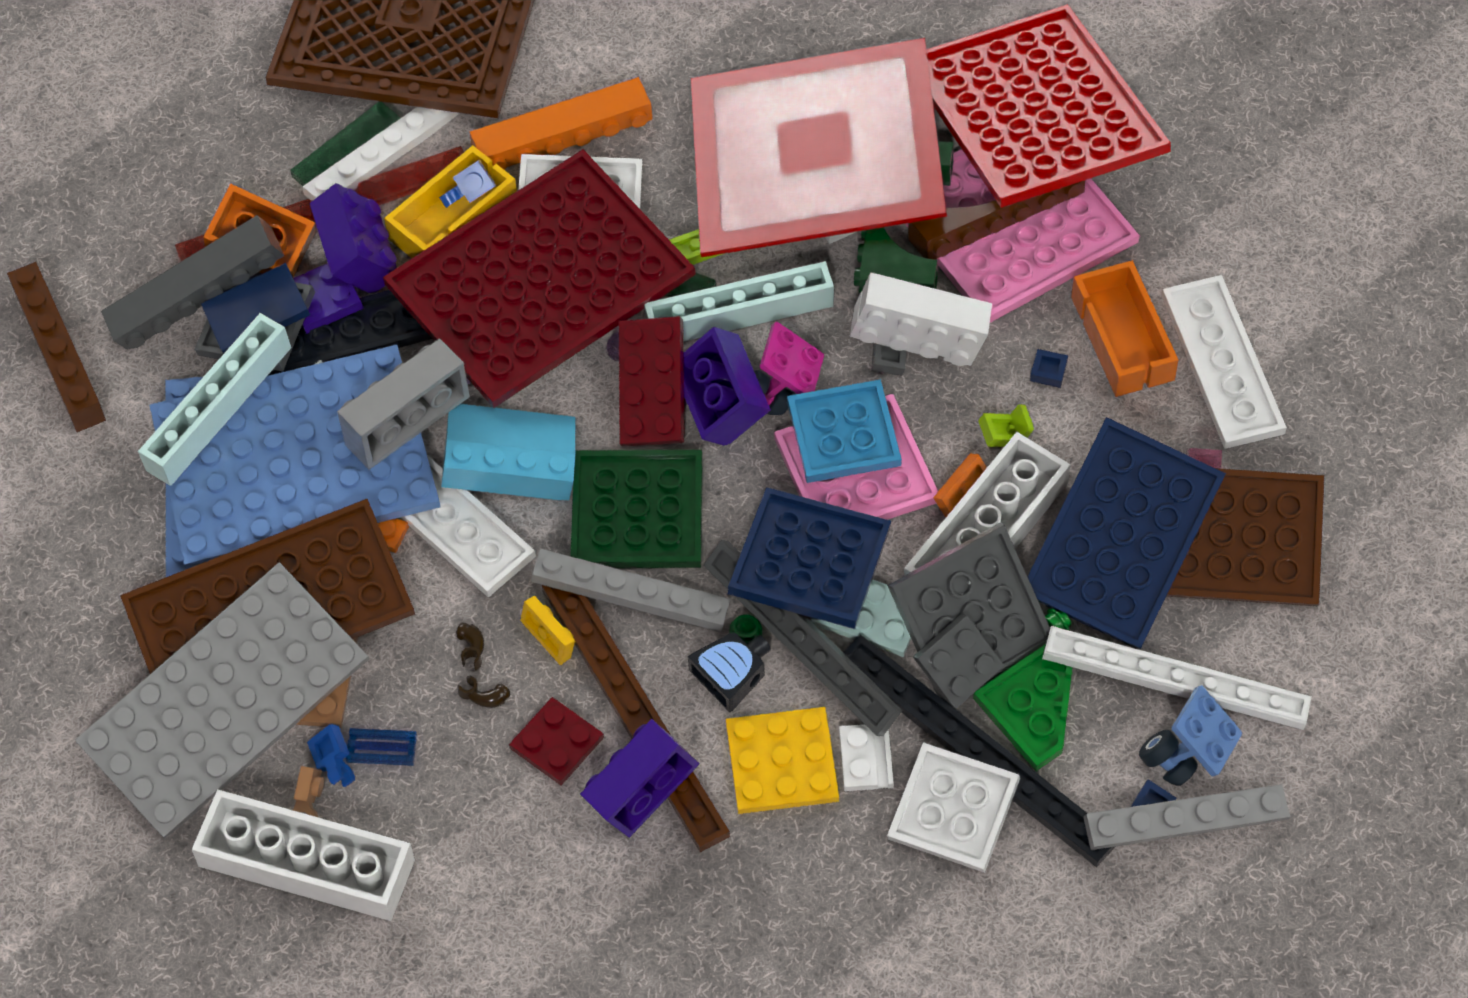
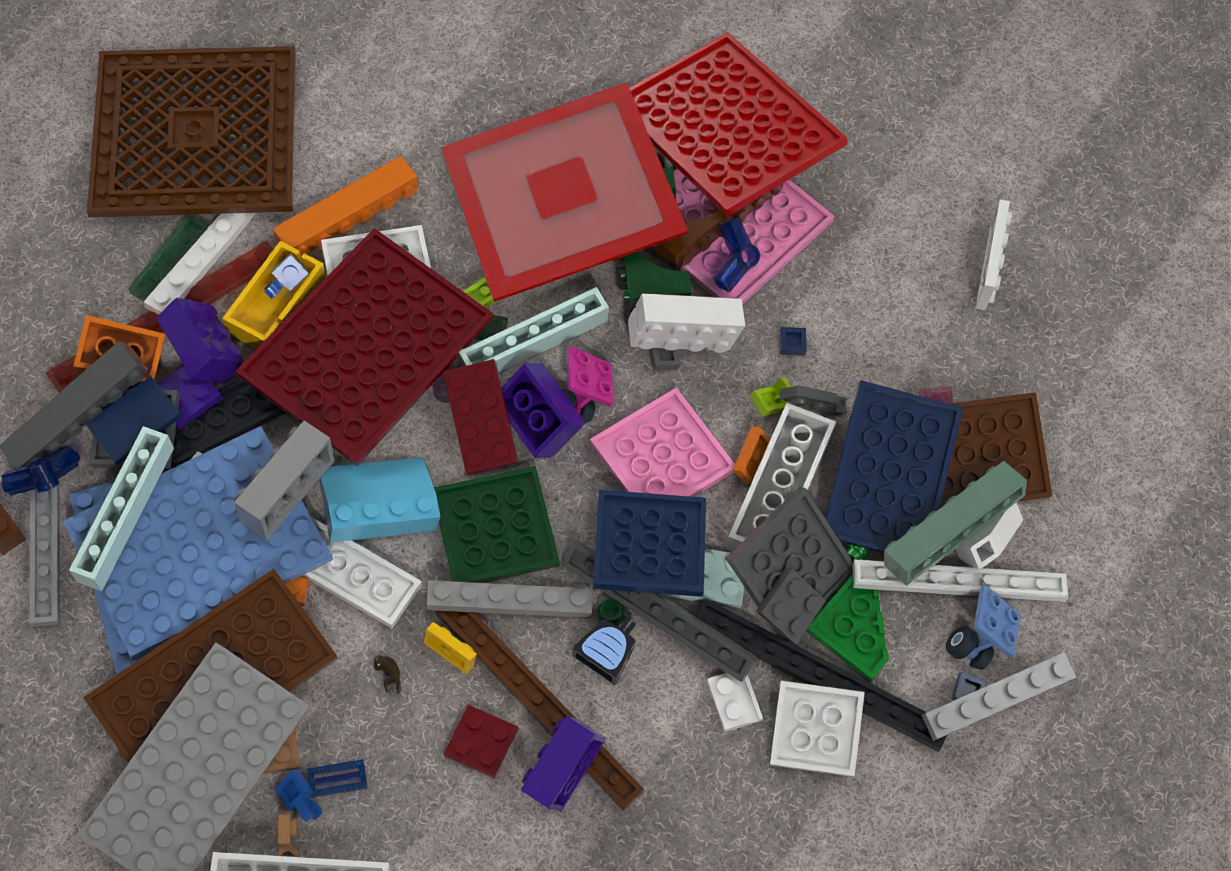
camera: 20 degrees left, 5 degrees up
dark brown arm [457,676,510,708] -> none
yellow plate [726,707,839,814] -> none
dark azure plate [787,379,902,483] -> none
orange piece [1071,260,1179,397] -> none
white plate [1162,275,1287,449] -> none
none -> clear blue piece [1,445,80,495]
none -> light grey plate [29,470,60,627]
none -> clear blue piece [712,217,760,292]
none -> dark grey hinge [780,385,847,415]
none -> sand green brick [884,461,1027,586]
none -> white slope [955,503,1023,570]
none -> white plate [976,199,1012,310]

